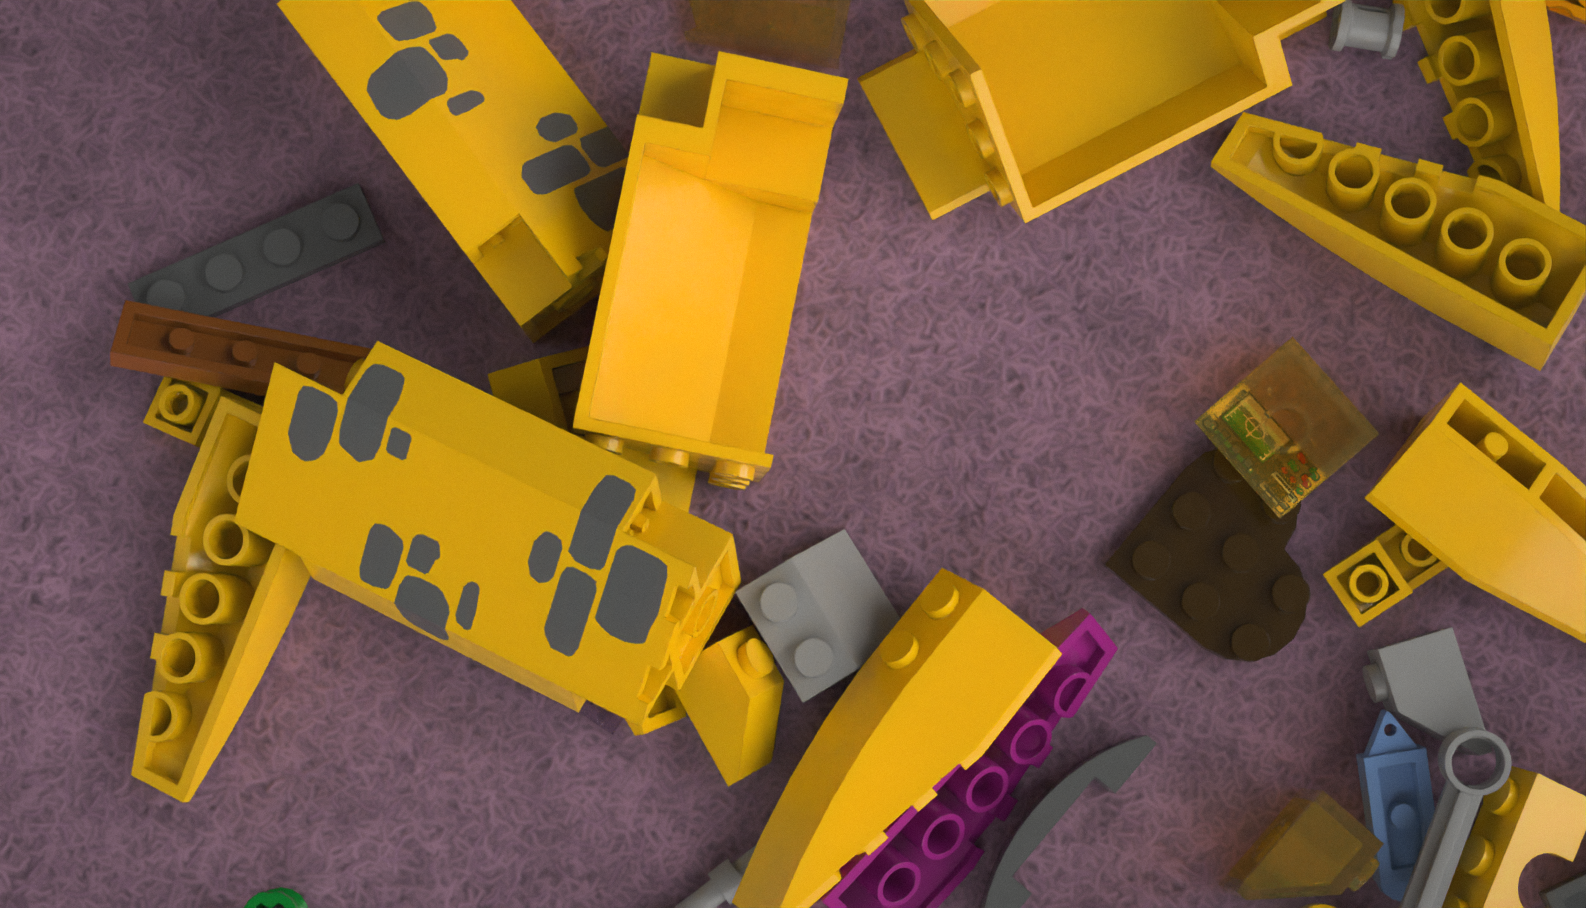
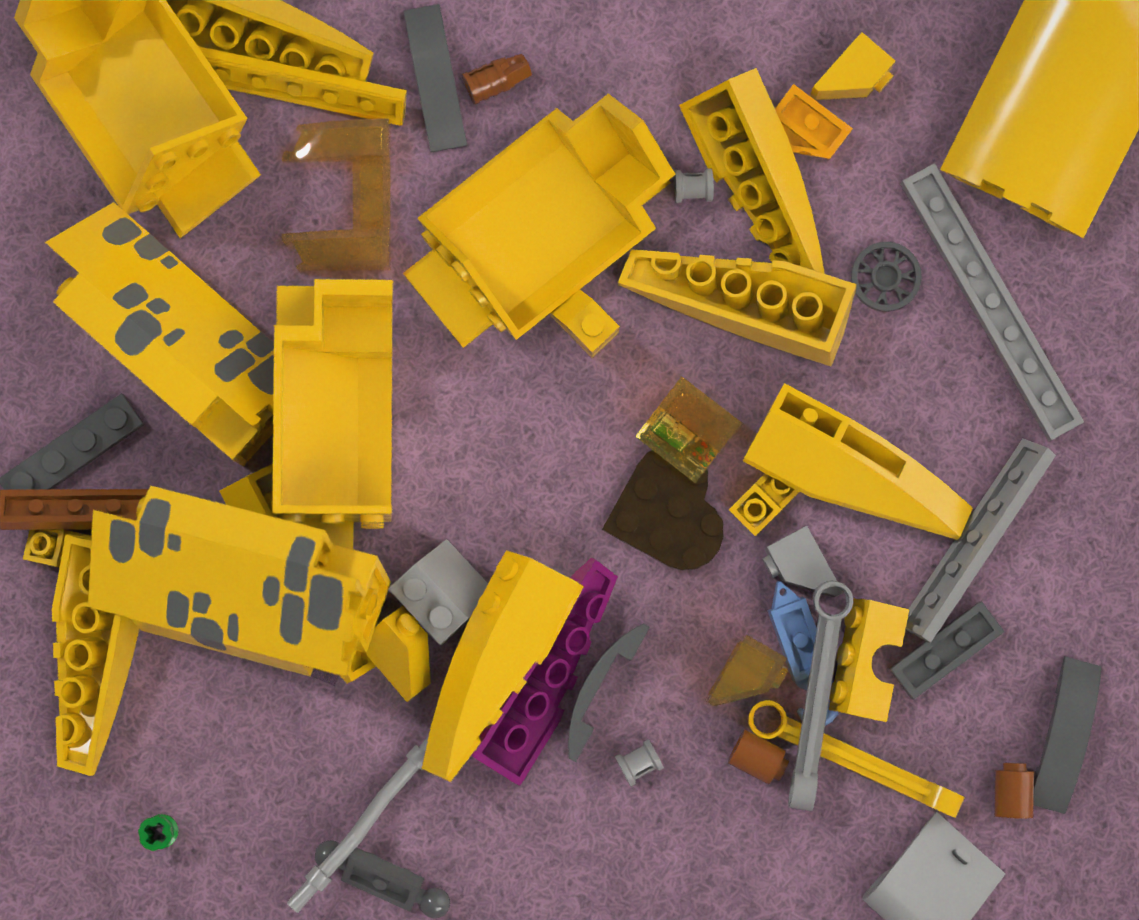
camera: 15 degrees left, 0 degrees up
none -> yellow slope [549,290,620,358]

